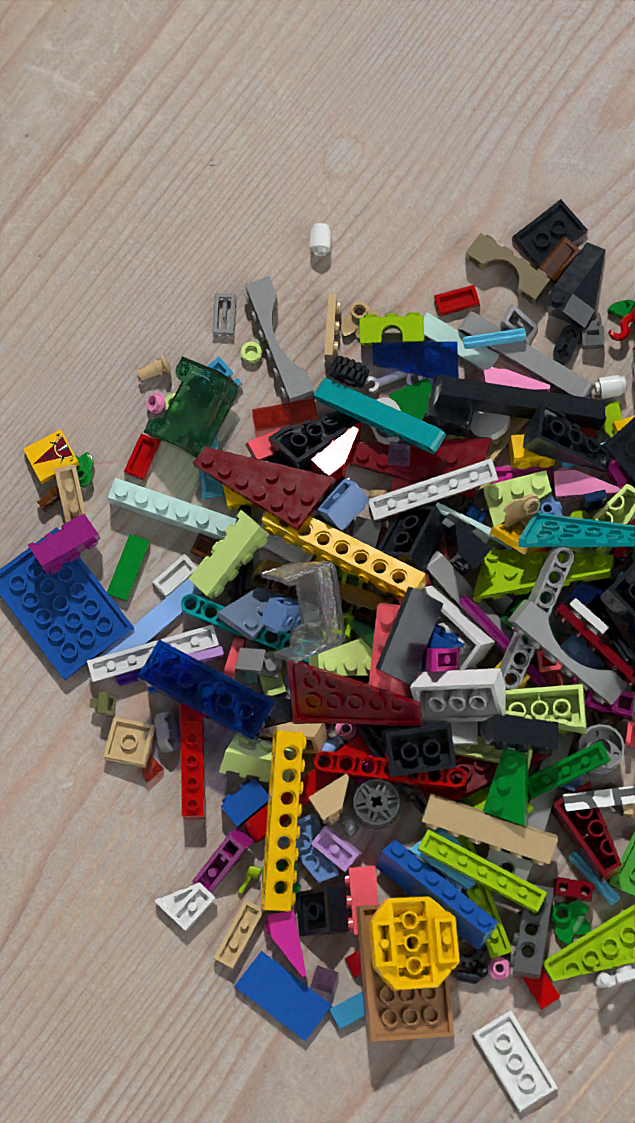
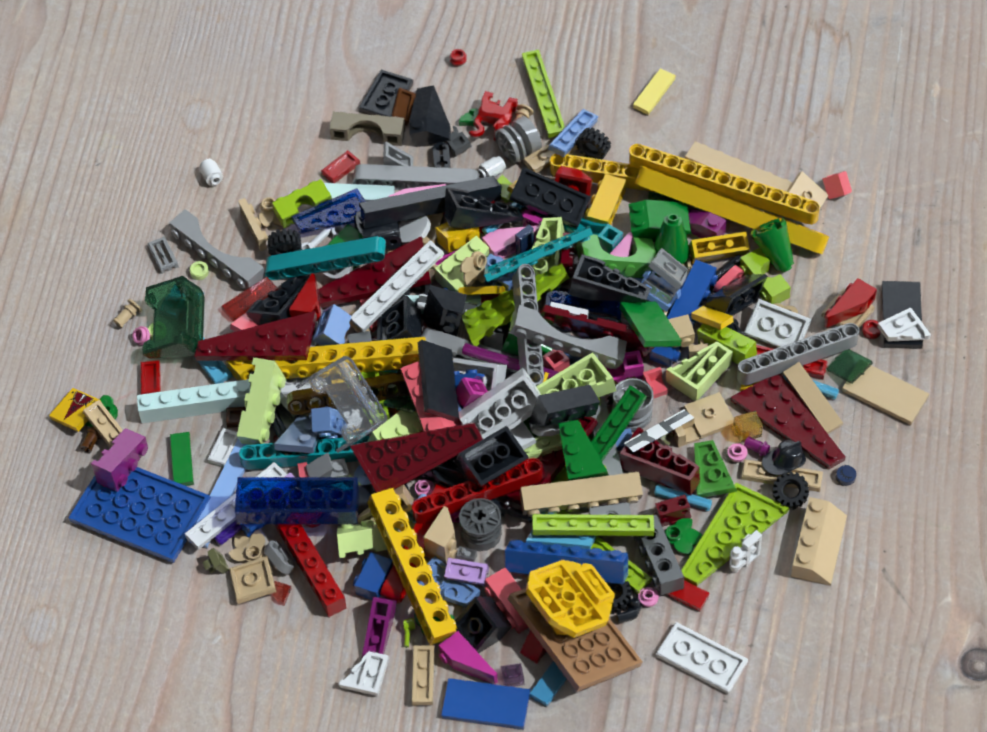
camera: 30 degrees left, 20 degrees down
clear purple tile [388,441,412,467] -> none
medium azure axle [463,328,526,349] -> none
none -> tan plate [229,530,266,562]

